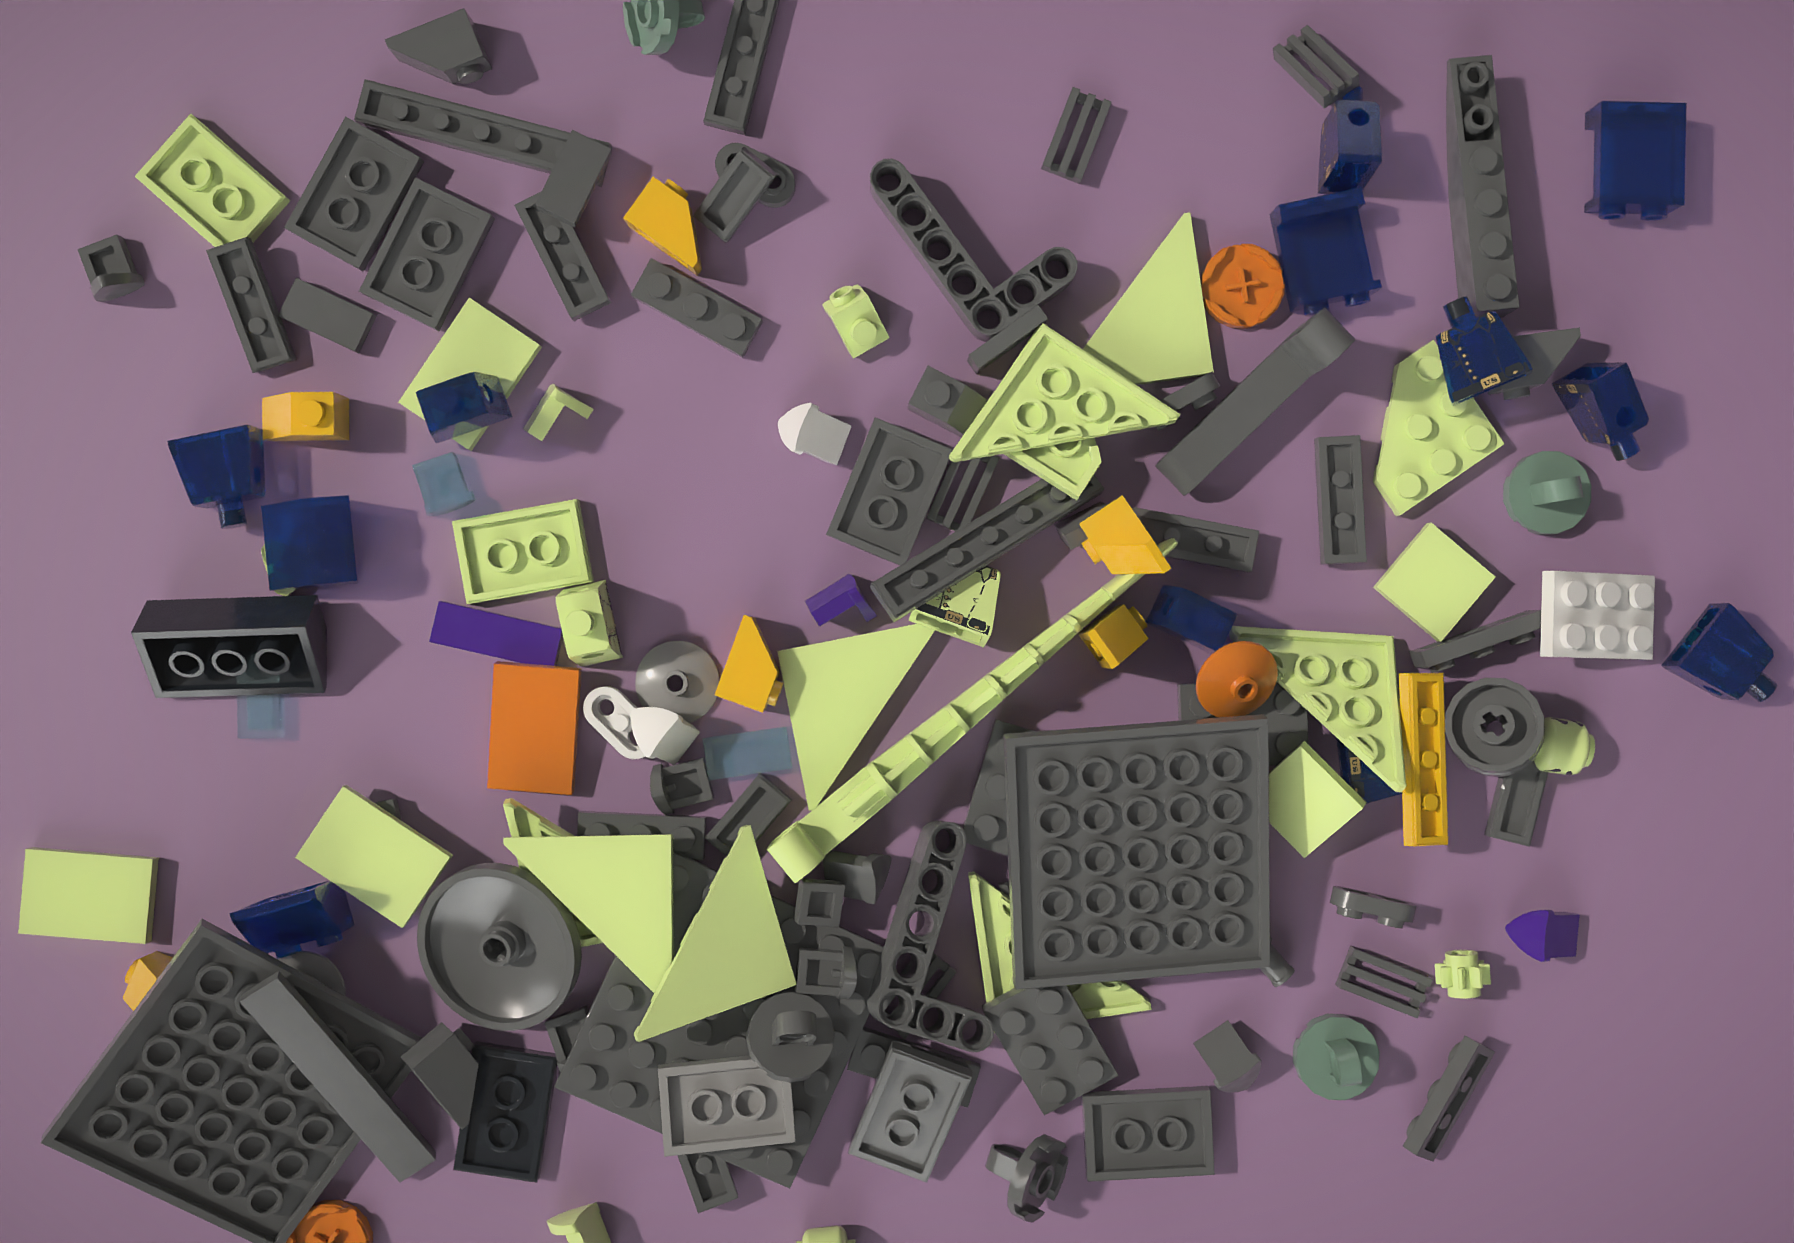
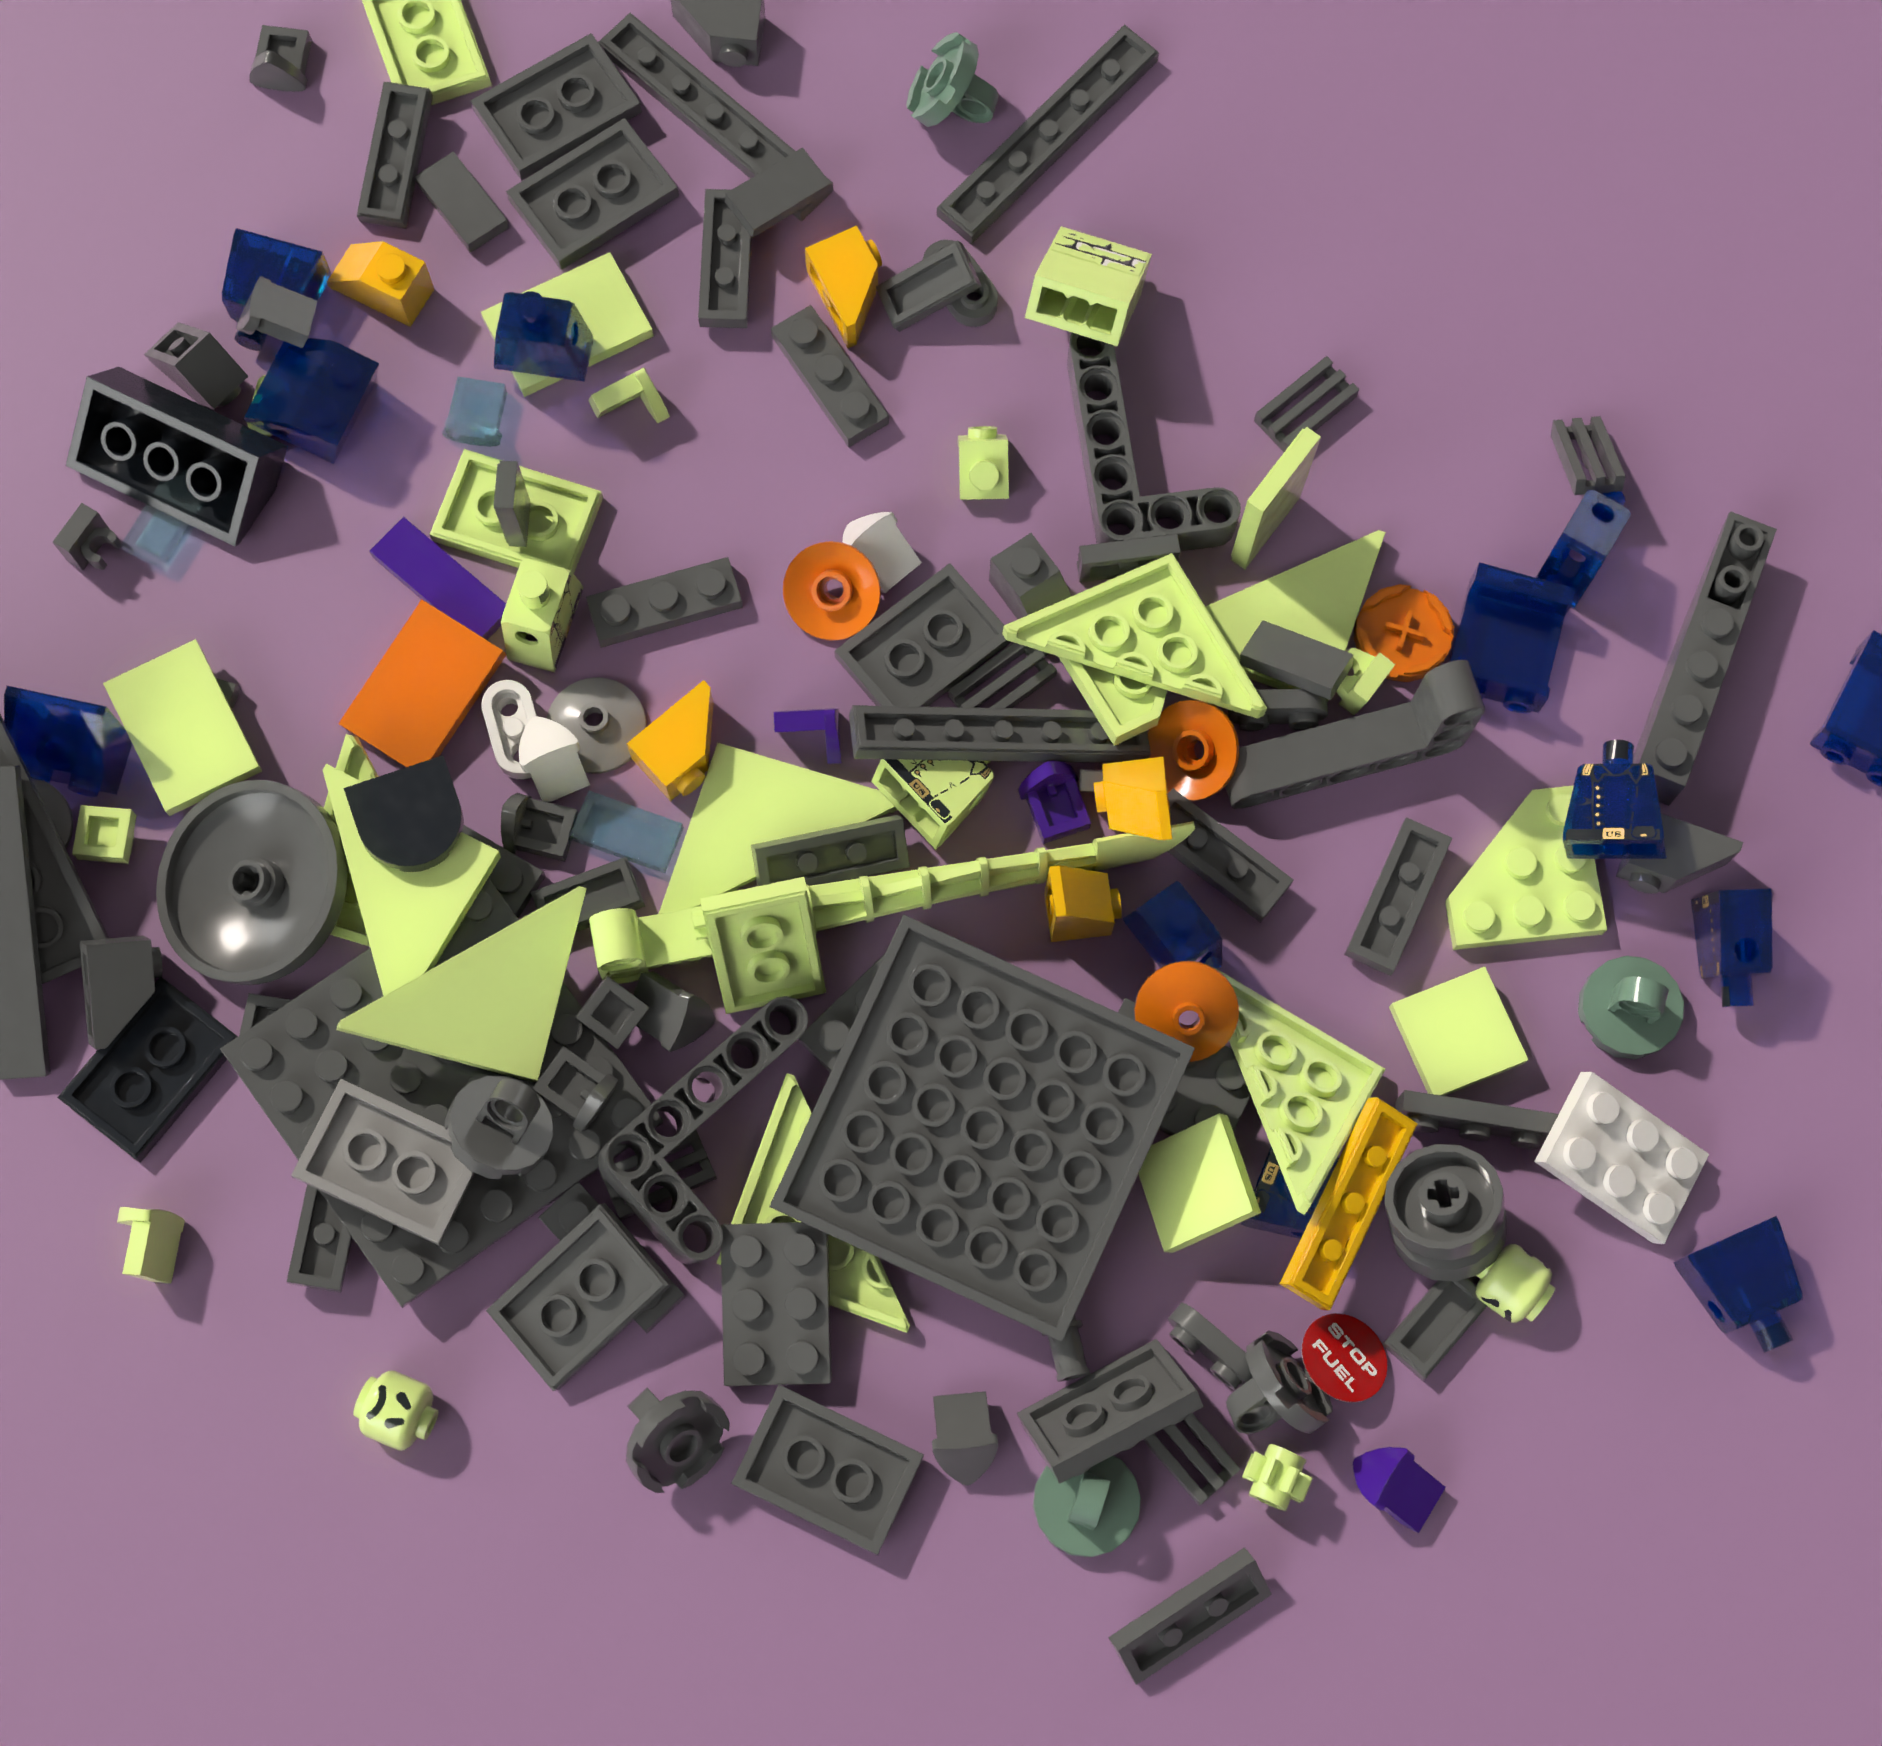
camera: 30 degrees right, 15 degrees down
none -> dark grey tile [53,503,122,570]
none -> yellowish green tile [72,805,137,864]
none -> dark grey slope [144,322,248,409]
none -> dark grey tile [236,276,317,348]
none -> black tile [343,755,464,872]
none -> dark grey tile [494,461,531,547]
none -> dark grey plate [586,557,743,648]
none -> yellowish green tile [700,877,826,1014]
none -> dark grey plate [751,815,910,886]
none -> orange dish [783,541,881,640]
none -> dark grey plate [1017,1339,1204,1484]
none -> dark purple tile [1018,761,1091,844]
none -> yellowish green brick [1025,226,1152,347]
none -> orange dish [1148,700,1239,800]
none -> dark grey tile [1226,1330,1333,1434]
none -> yellowish green tile [1231,427,1321,569]
none -> dark grey tile [1240,620,1353,700]
none -> red sticker [1302,1313,1387,1402]
none -> yellowish green tile [1336,648,1396,715]

